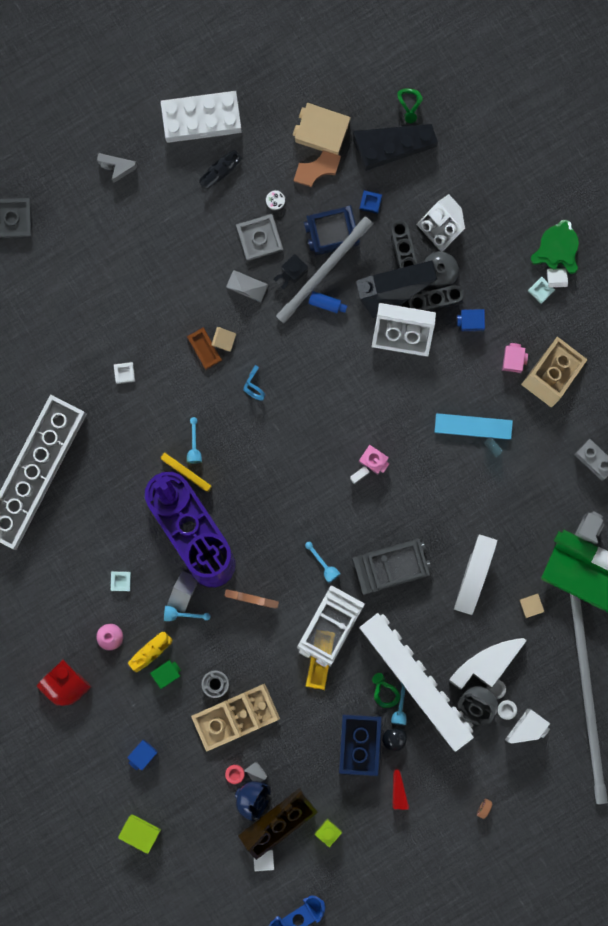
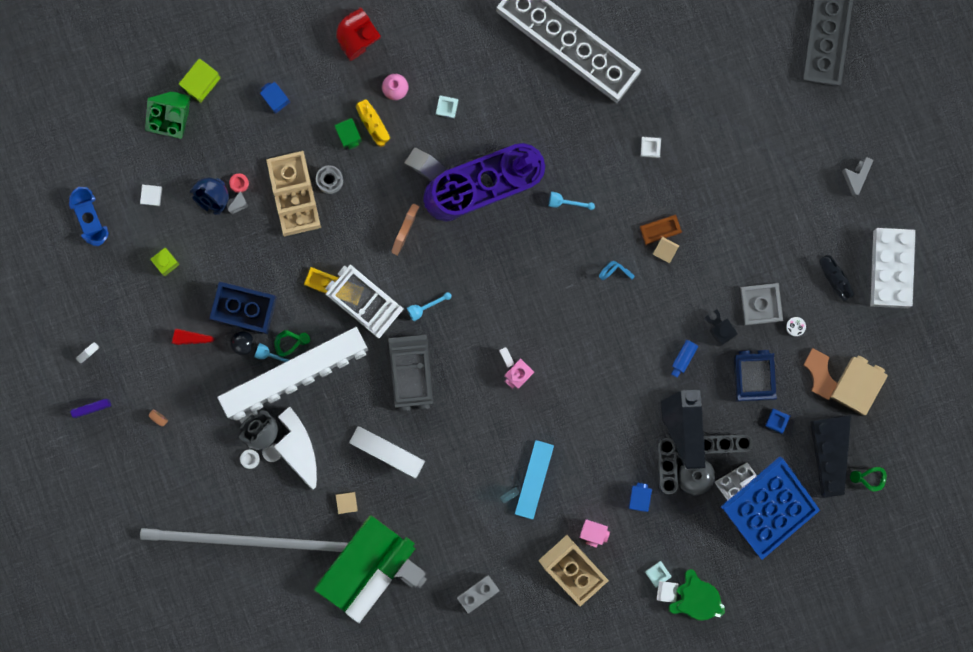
camera: 95 degrees right, 0 degrees up
yellow tile [161,452,212,492] -> none
medium azure hinge [164,606,211,622] -> none
light grey slope [226,270,268,302] -> none
dark brown wedge [238,788,318,860] -> none
light grey piece [276,216,374,323] -> none
white brick [372,303,436,357] -> none
white slope [505,709,550,744] -> none
none -> dark purple tile [70,399,112,418]
none -> white tile [75,342,99,363]
none -> green slope [145,92,190,139]
none -> blue plate [721,457,820,560]

